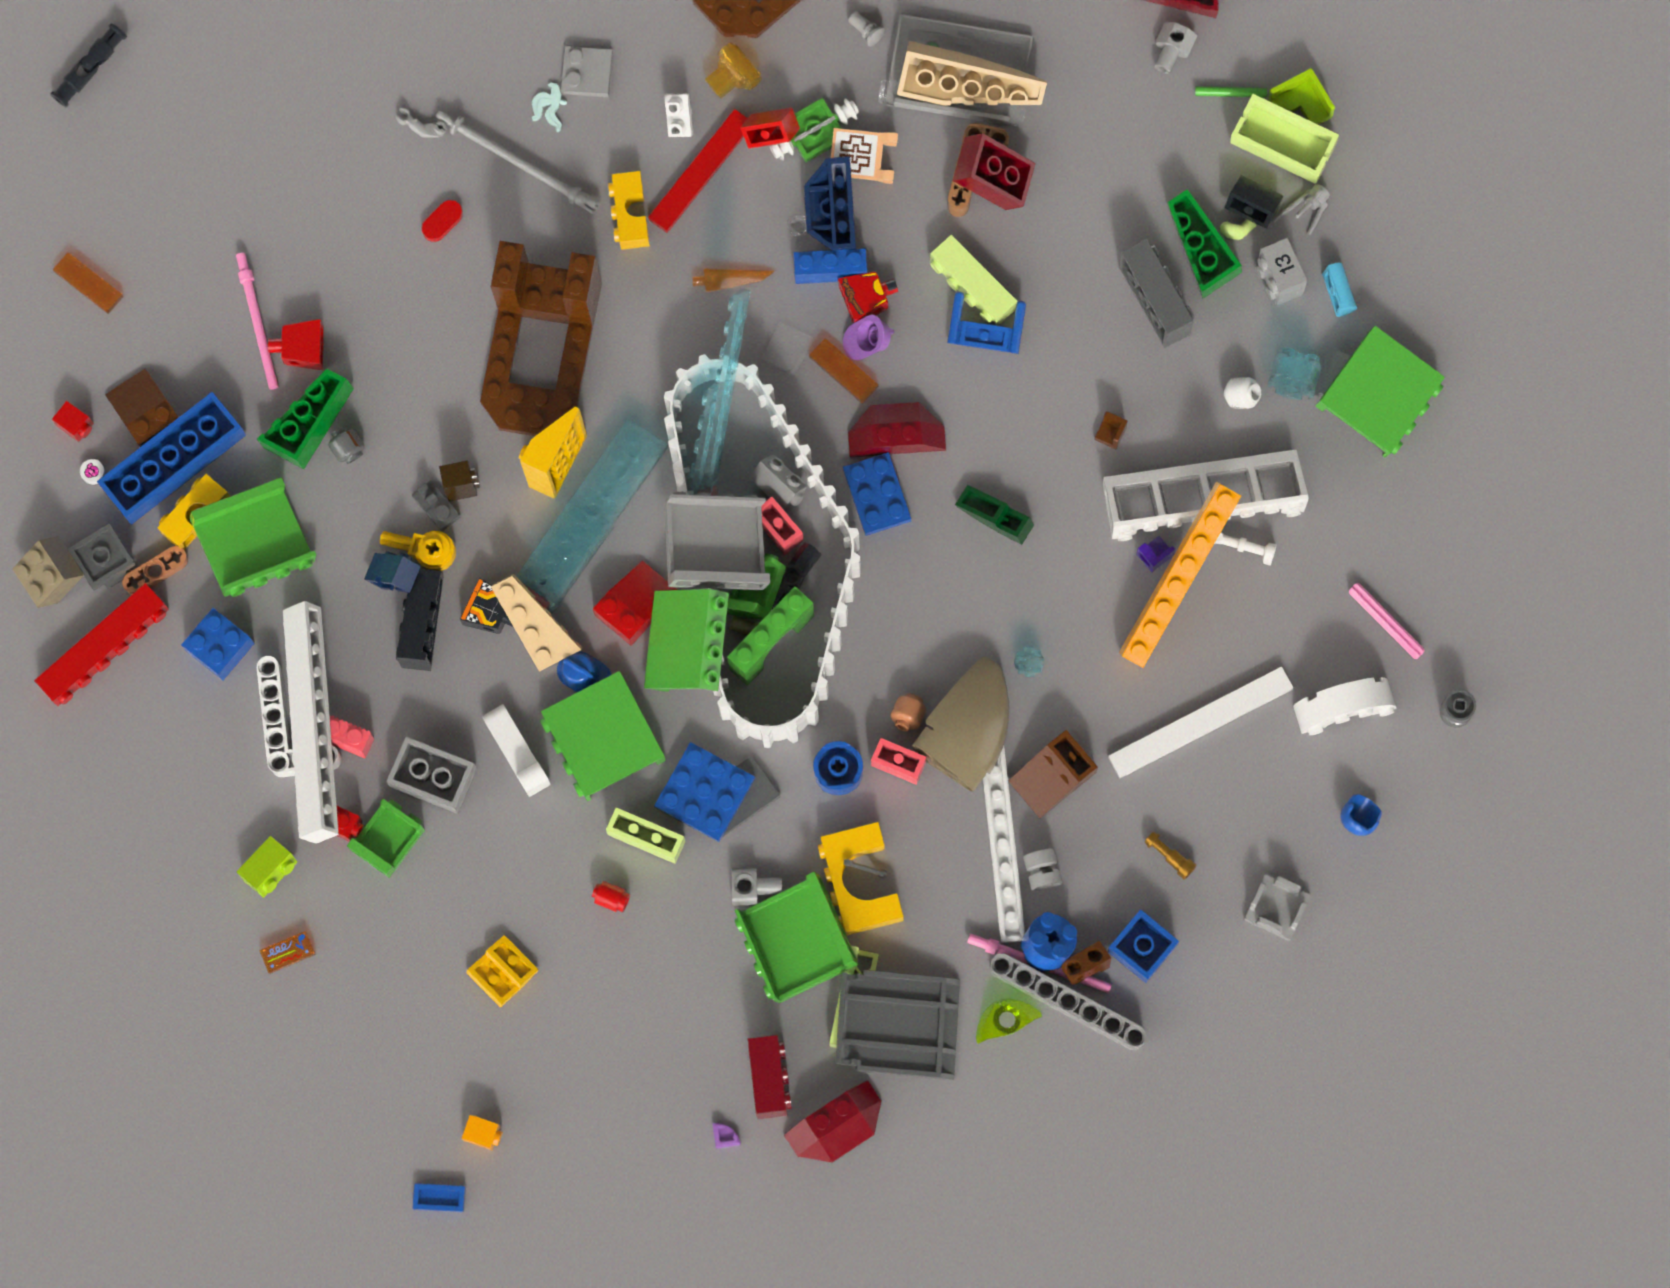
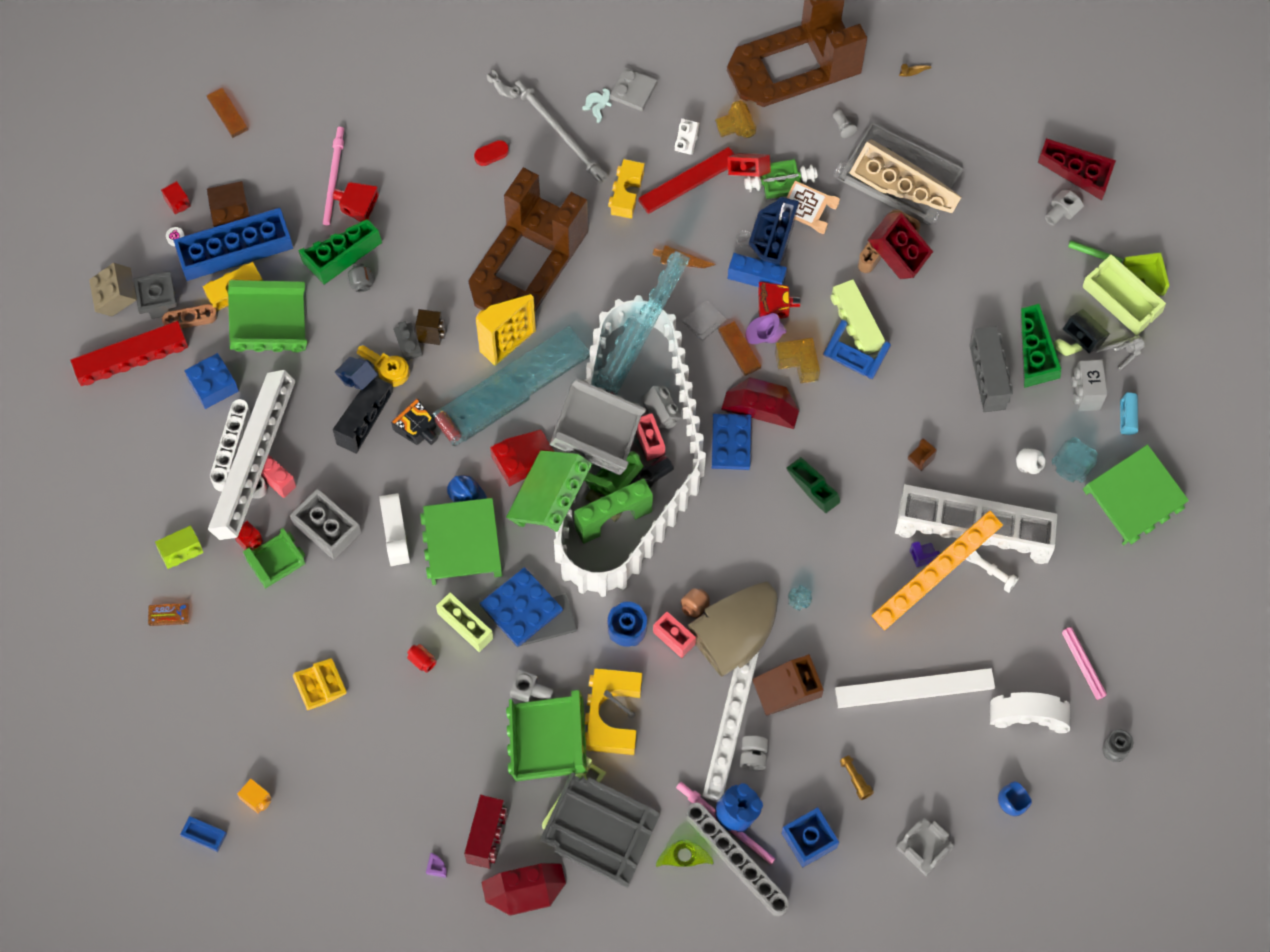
camera: 15 degrees right, 10 degrees down
tan wing [491,574,583,672] -> none
reddish brown leg [1061,940,1111,985] -> none
none -> clear yellow brick [775,338,820,383]

